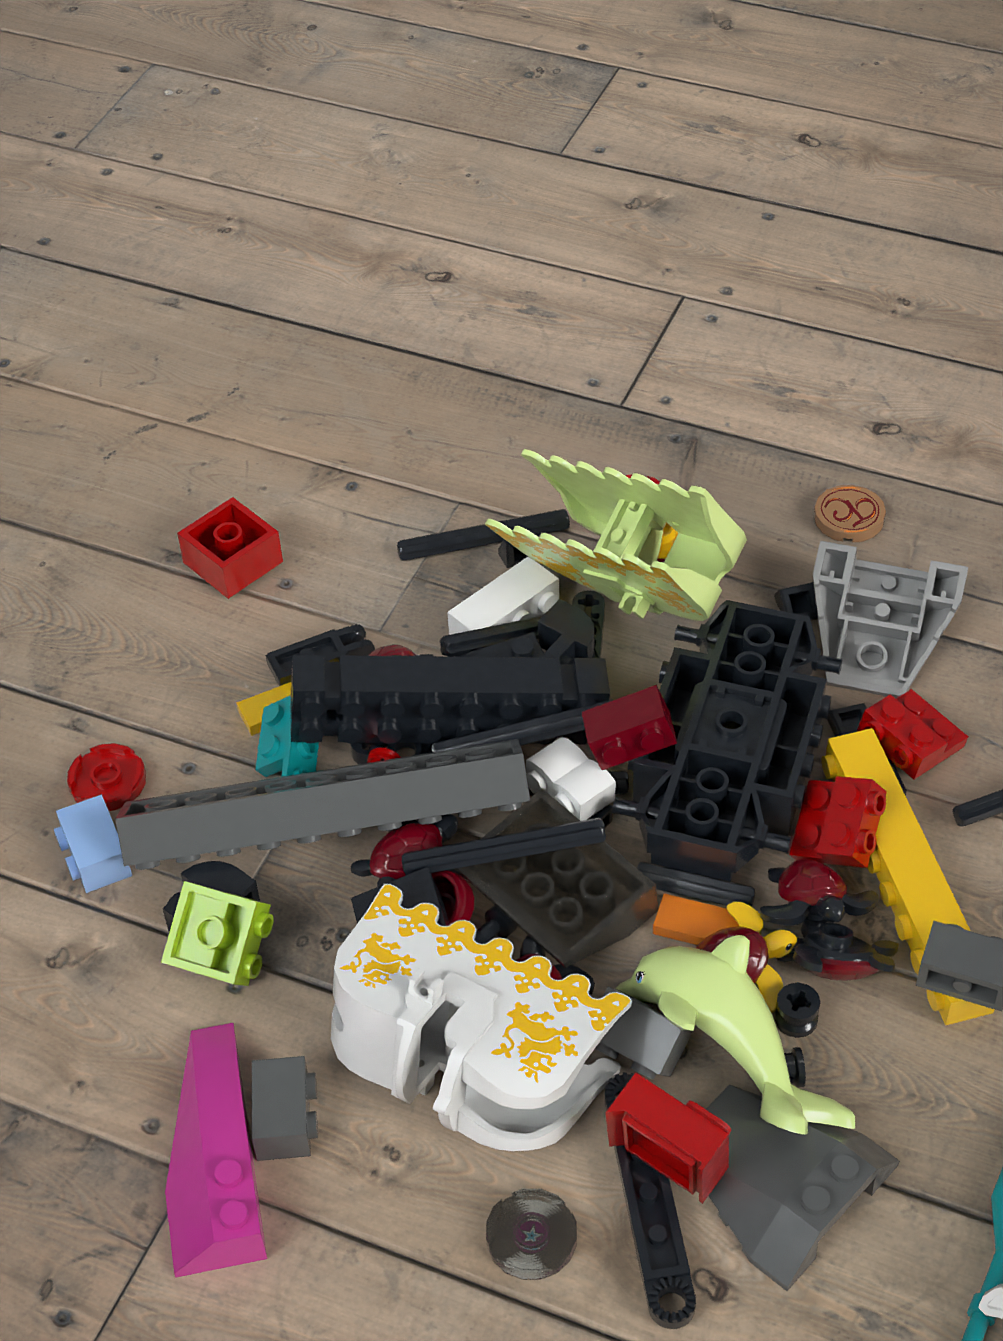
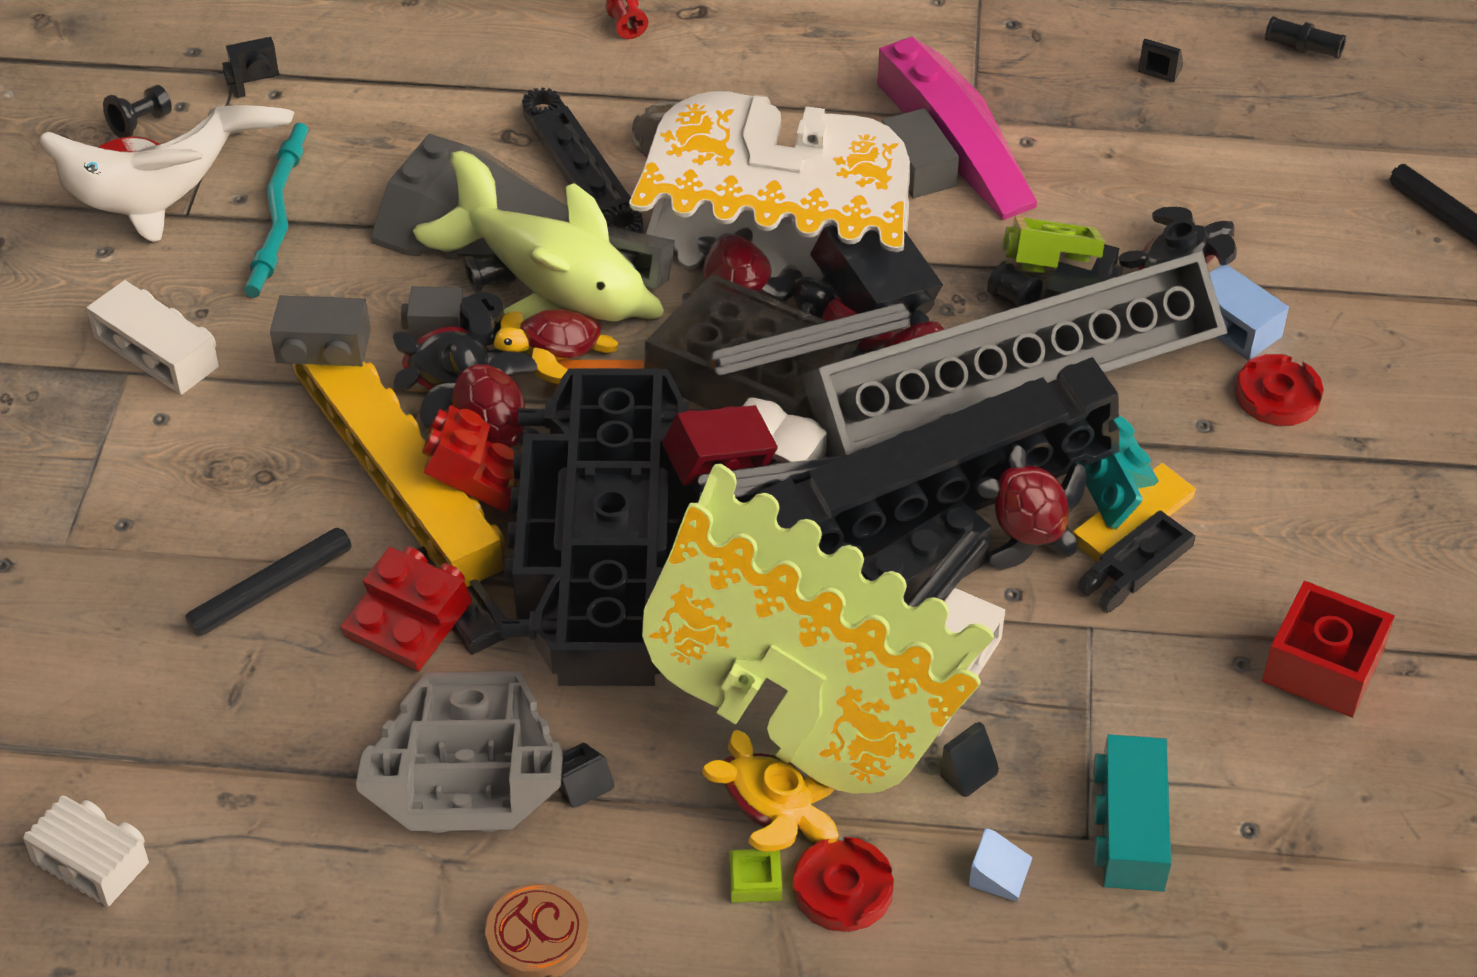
camera: 160 degrees right, 0 degrees up
black axle [397,509,570,561] -> none
red piece [605,1073,732,1204] -> none
none -> dark grey brick [401,286,464,341]
none -> light blue slope [969,828,1032,902]
none -> black bush [987,261,1043,308]
none -> teal brick [1093,734,1171,892]
none -> black animal [1118,206,1237,270]

